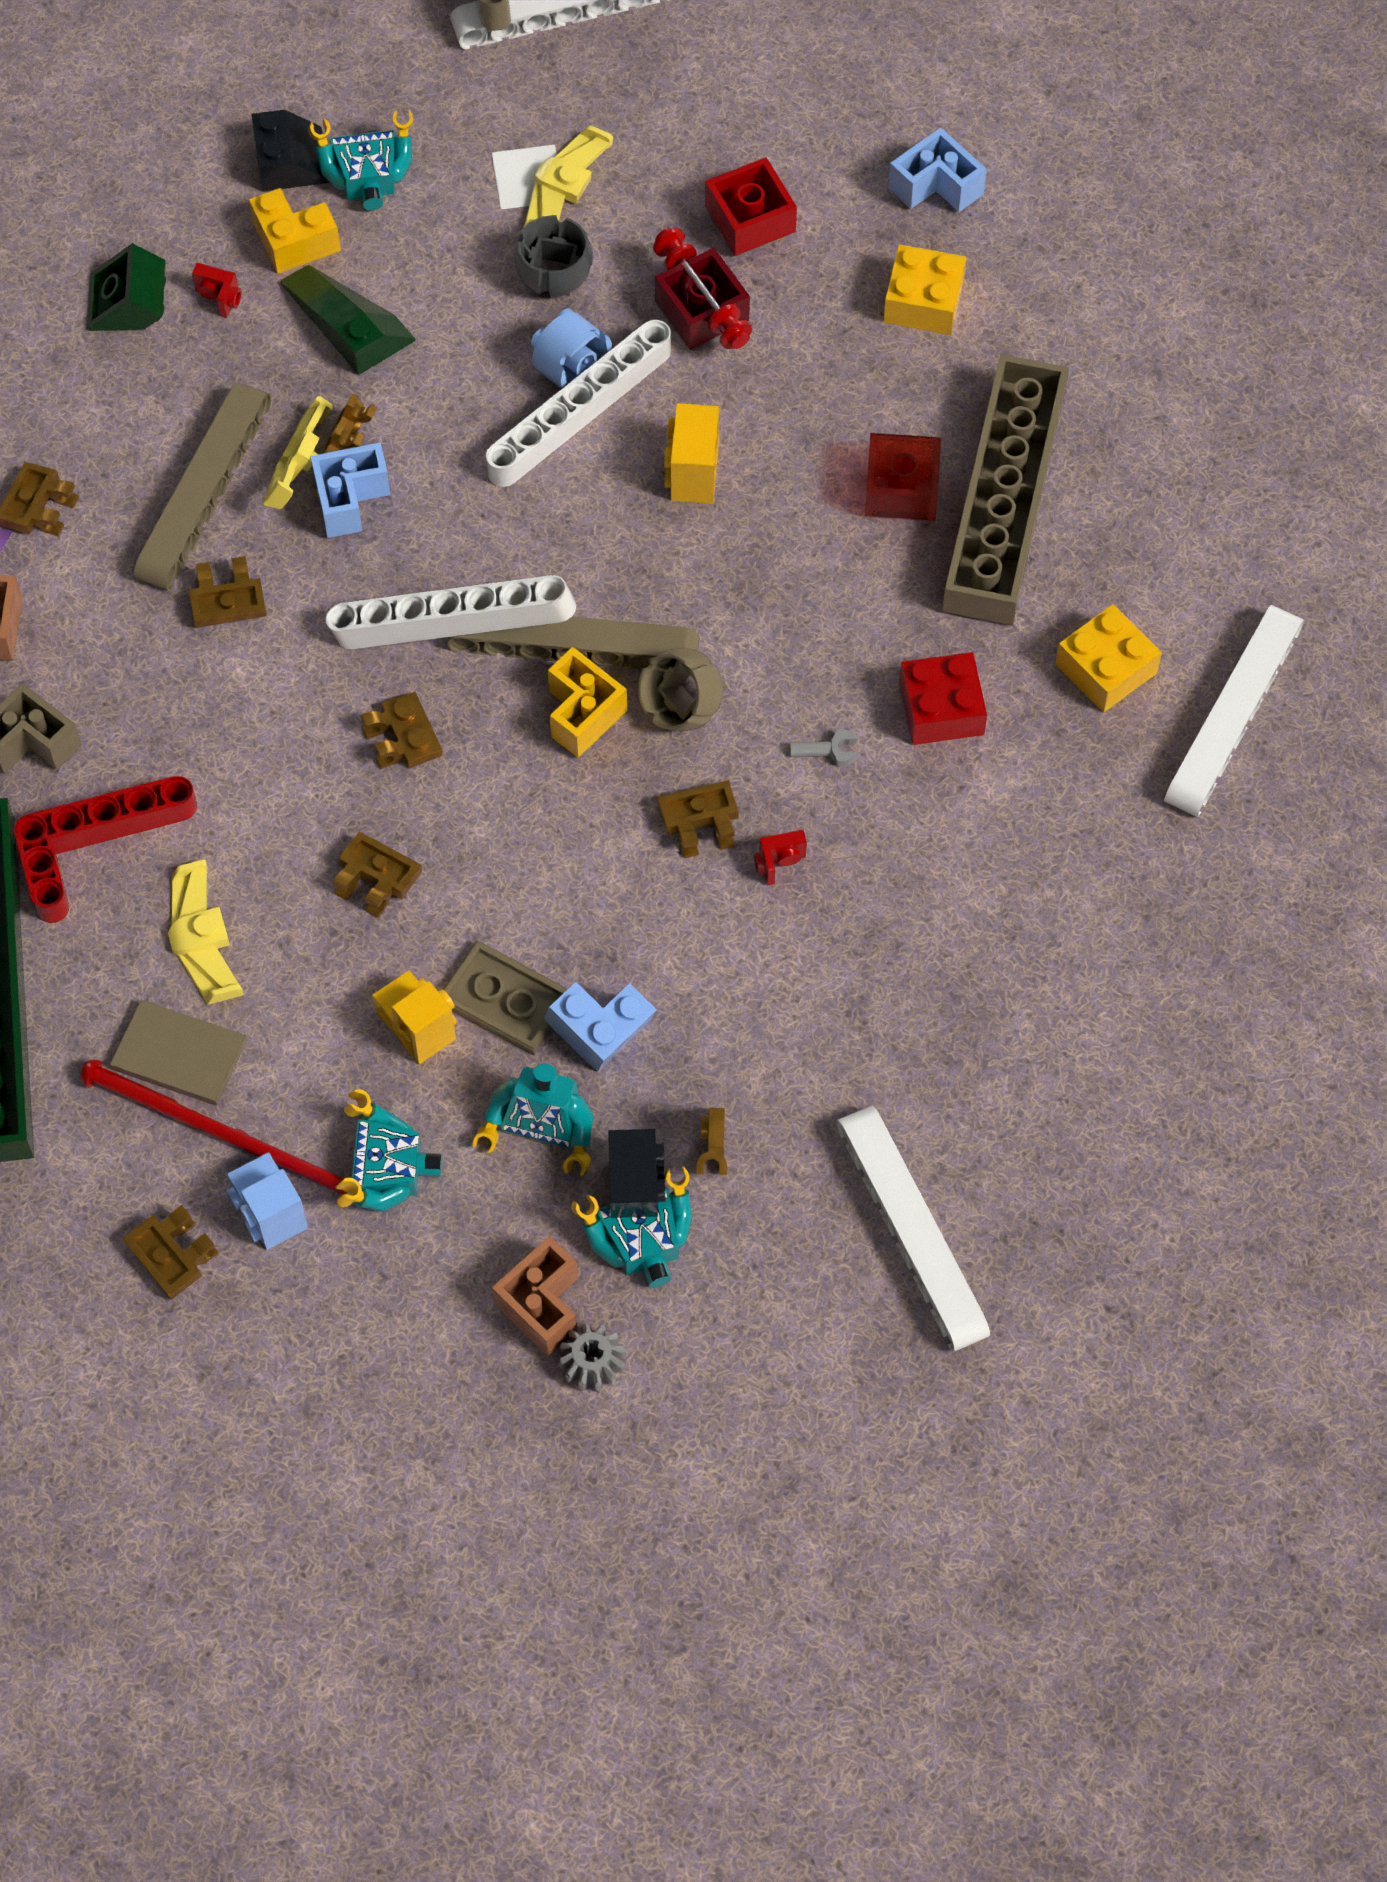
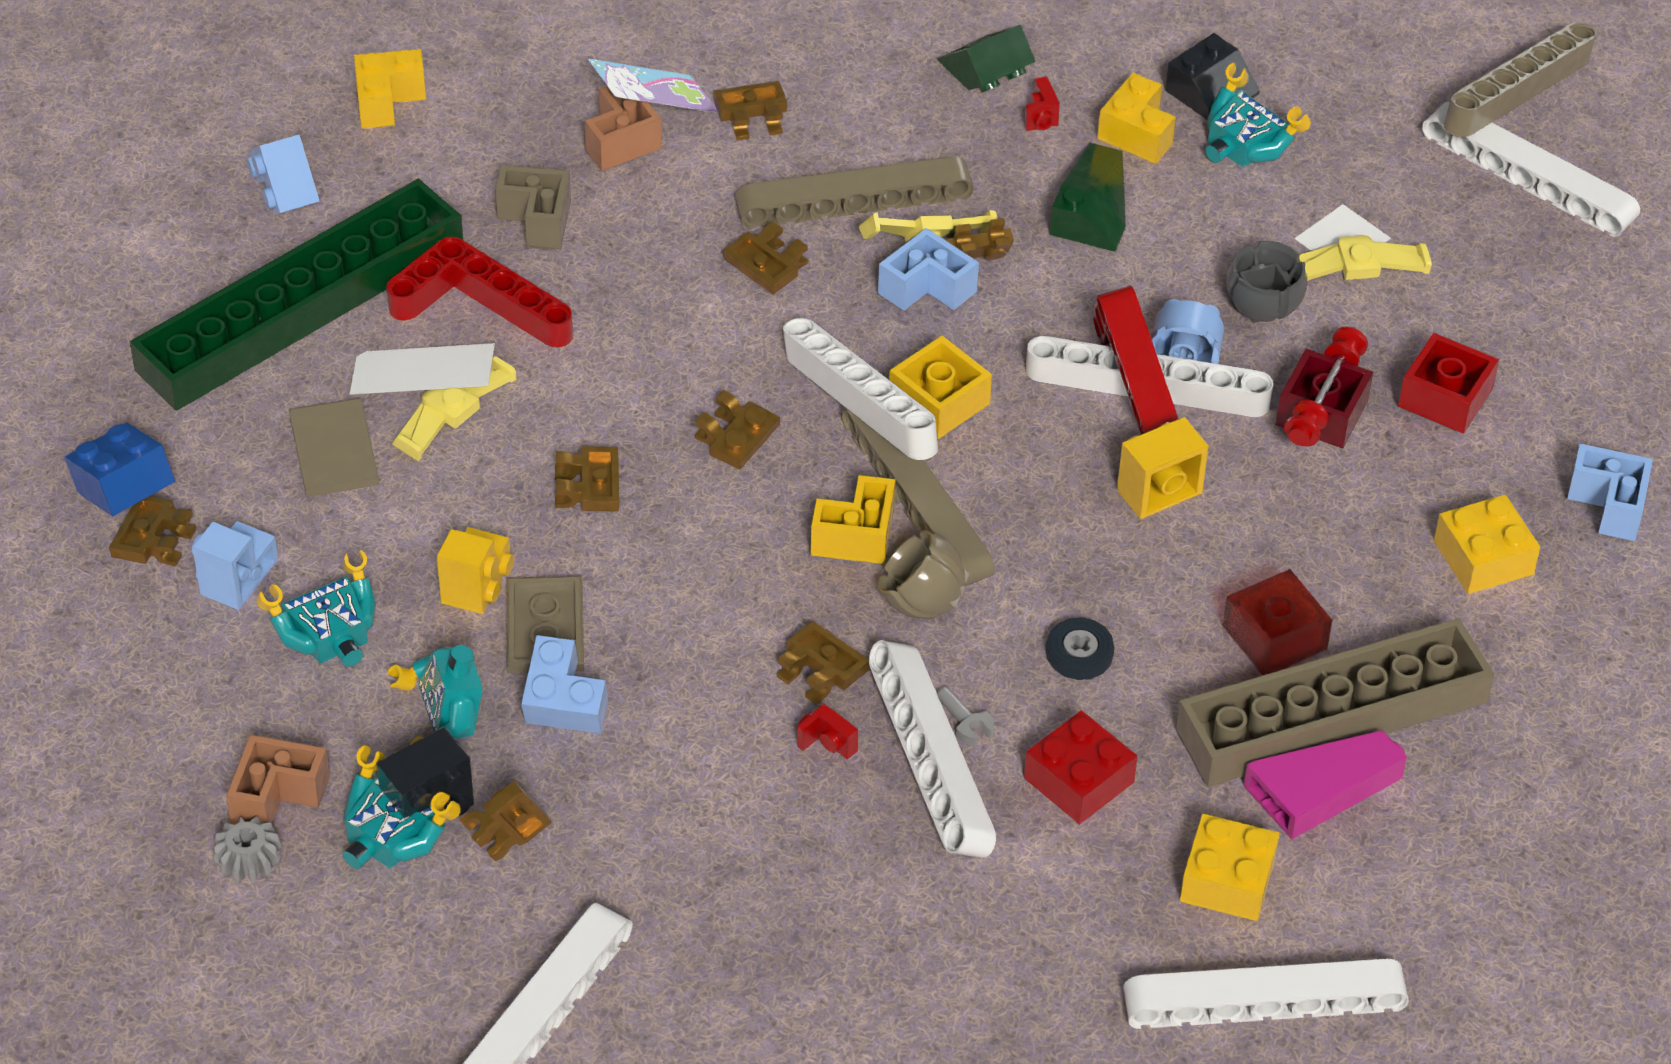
camera: 55 degrees right, 15 degrees down
red bar [80,1059,347,1195] -> none
none -> blue brick [64,422,175,517]
none -> white sticker [349,343,495,395]
none -> white beam [869,640,996,858]
none -> yellow brick [889,336,992,439]
none -> black bush [1046,618,1115,680]
none -> red beam [1093,285,1179,435]
none -> dark pink slope [1243,730,1407,840]

